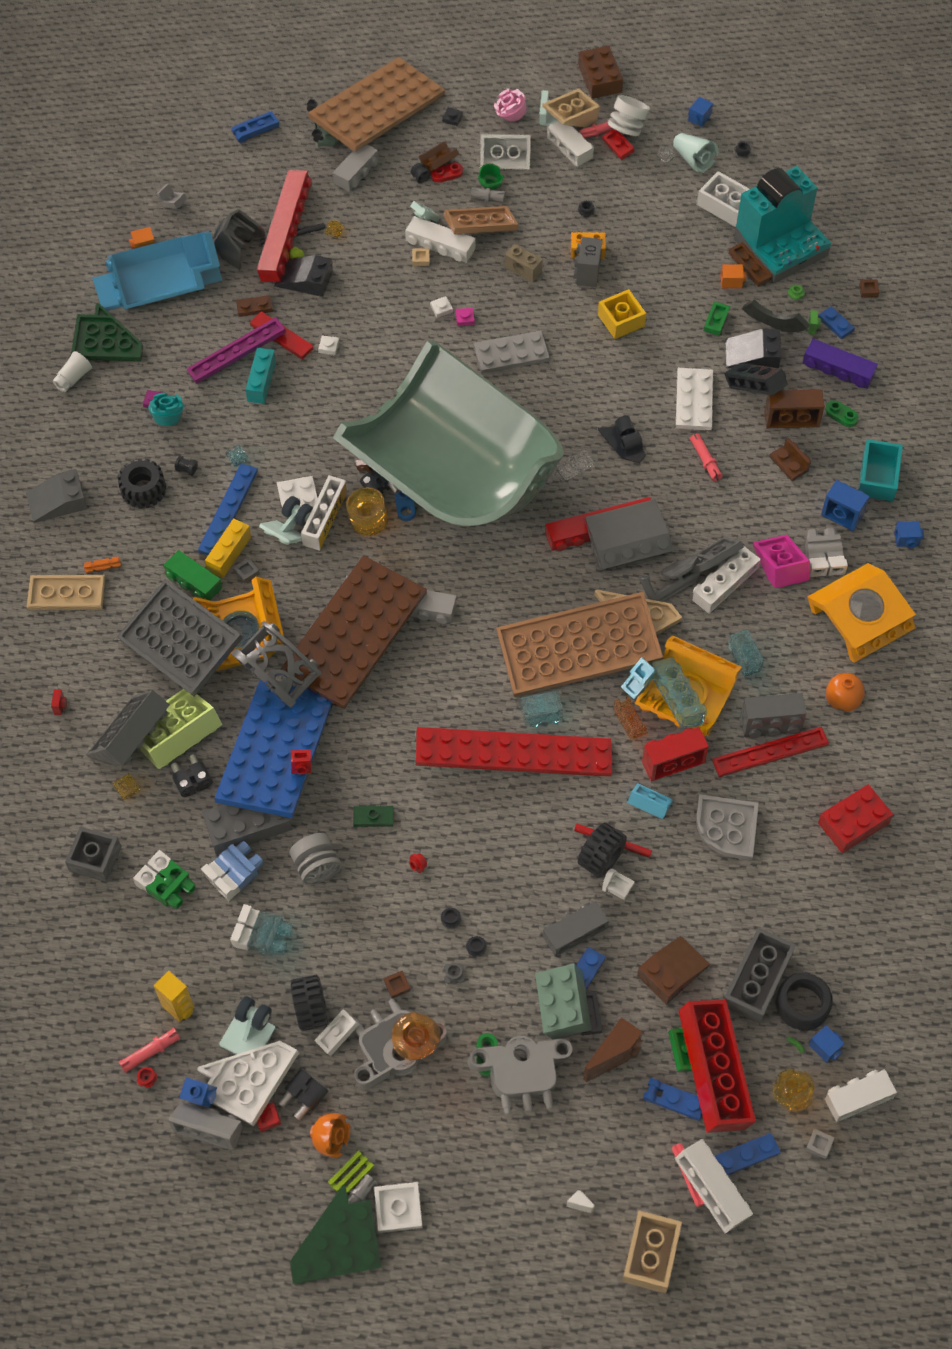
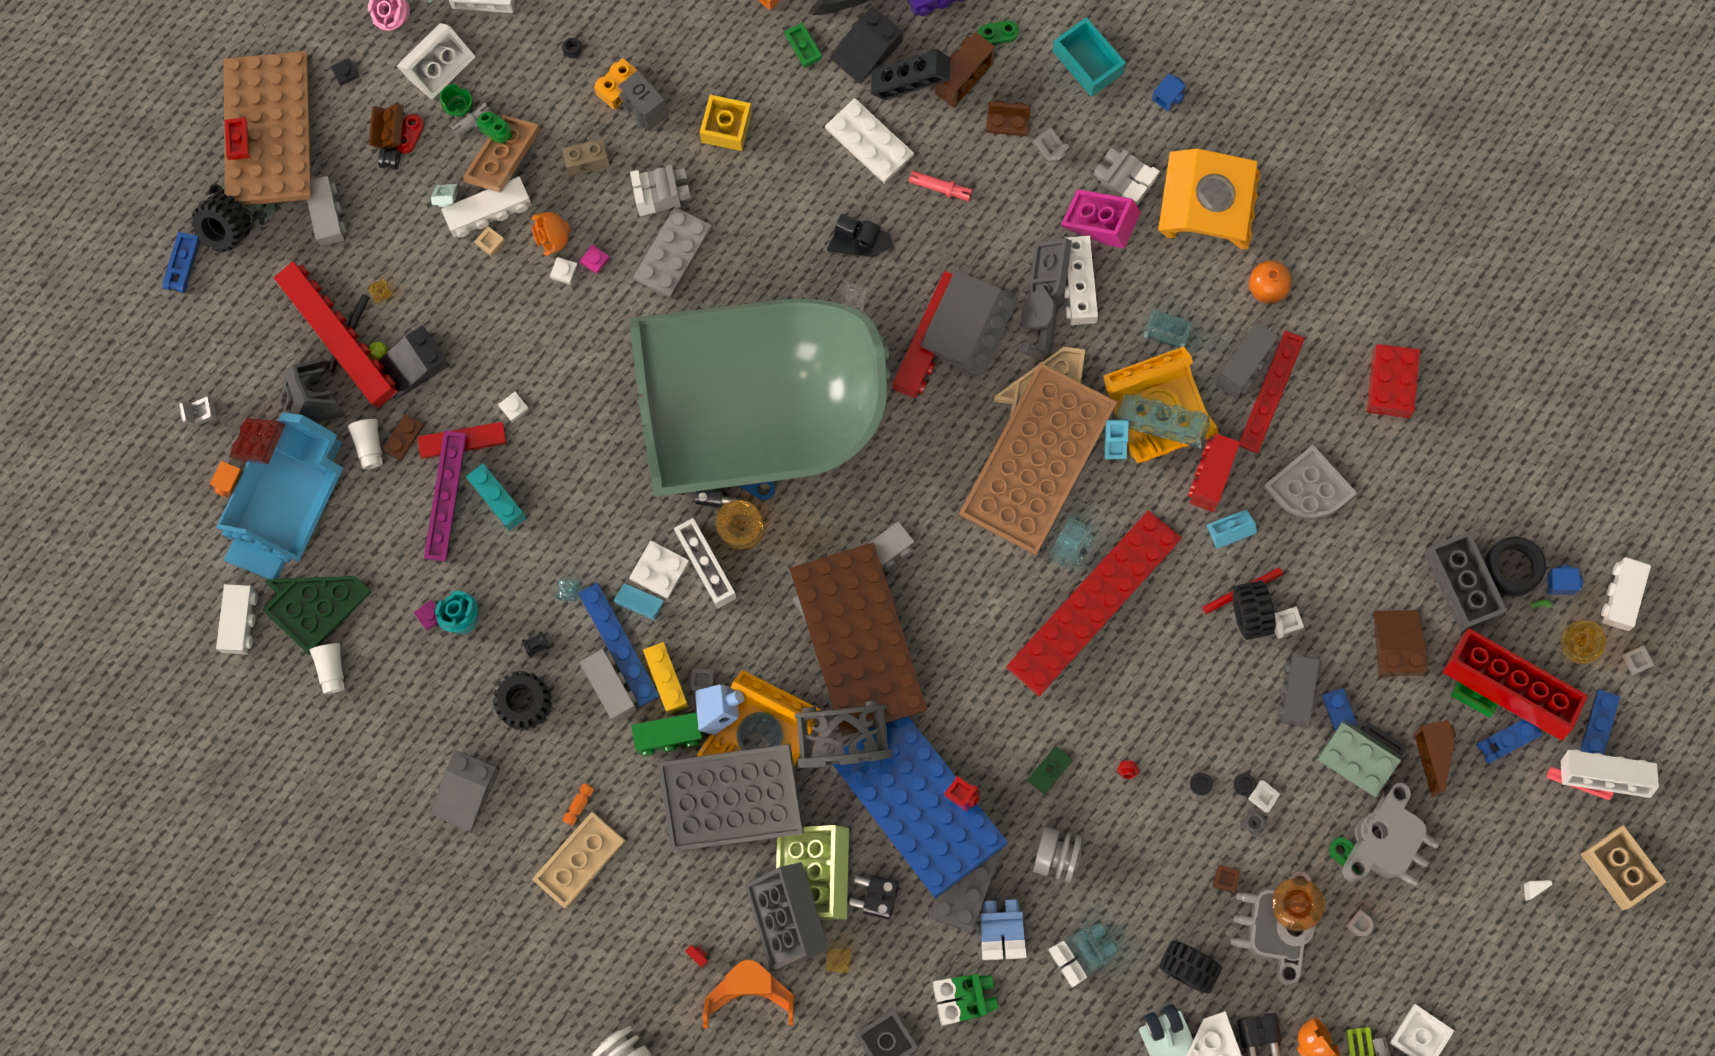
camera: 45 degrees left, 15 degrees up
light aqua plate [259,496,313,545] -> none
white plate [315,1009,359,1056] -> none
clear orange hinge [613,696,648,741] -> none
blue brick [821,480,869,532] -> none
none -> black tyre [191,193,251,252]
none -> white brick [216,584,258,654]
none -> red plate [224,117,250,160]
none -> clear red plate [229,418,285,464]
none -> white plant [348,419,383,469]
none -> green plate [476,112,512,143]
none -> orange cylinder [532,212,570,256]
none -> light grey brick [579,649,637,722]
none -> medium azure slope [614,583,664,620]
none -> light grey hips [630,164,691,216]
none -> light blue torso [695,685,744,735]
none -> orange piece [703,960,794,1029]
none -> light grey bracket [1033,127,1069,161]
none -> white plate [1248,780,1280,812]
none -> light grey tile [1345,909,1374,937]

